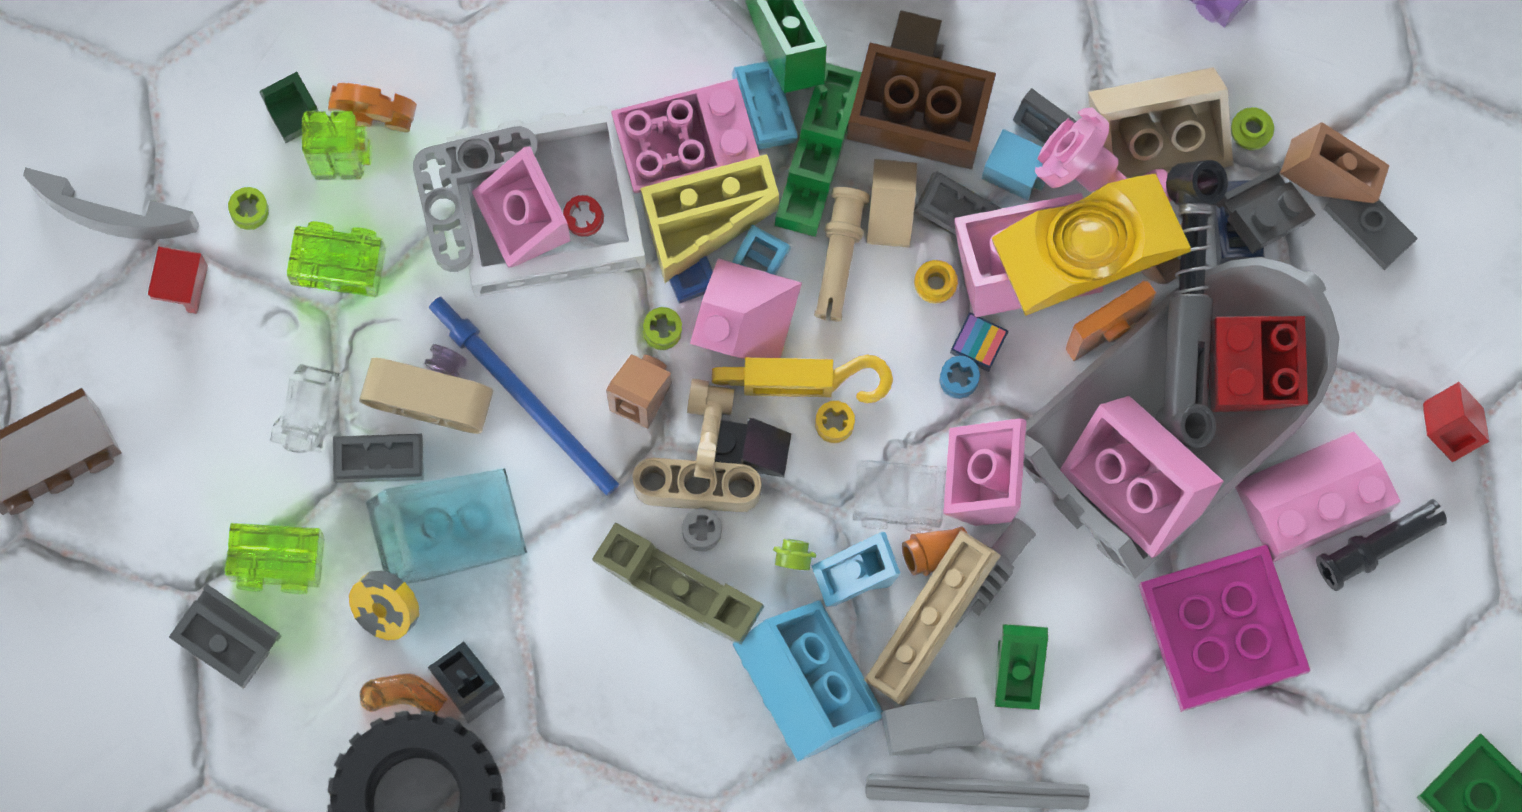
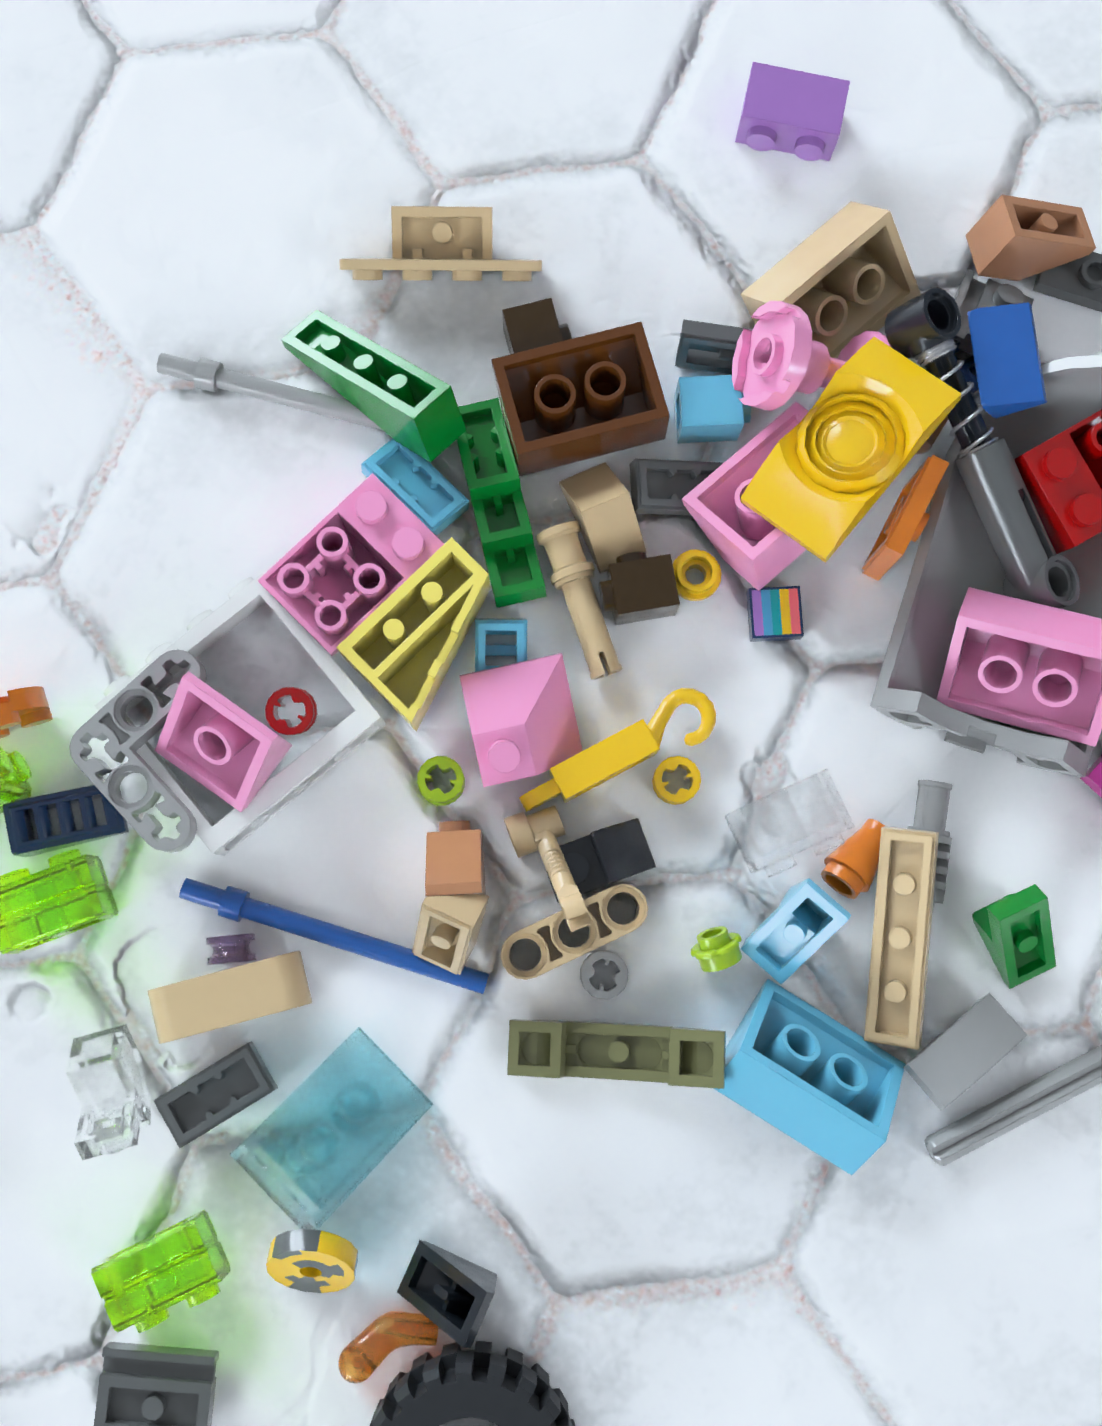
camera: 30 degrees left, 5 degrees up
blue tile [670,256,713,304] -> none
dark azure bush [939,356,980,399] -> none
bright pink slope [943,418,1026,526] -> none
lime plate [1231,107,1274,150] -> none
none -> dark blue slope [3,785,129,857]
none -> tan slope [412,894,489,975]
none -> dark brown brick [599,552,680,625]
none -> blue slope [967,302,1047,419]

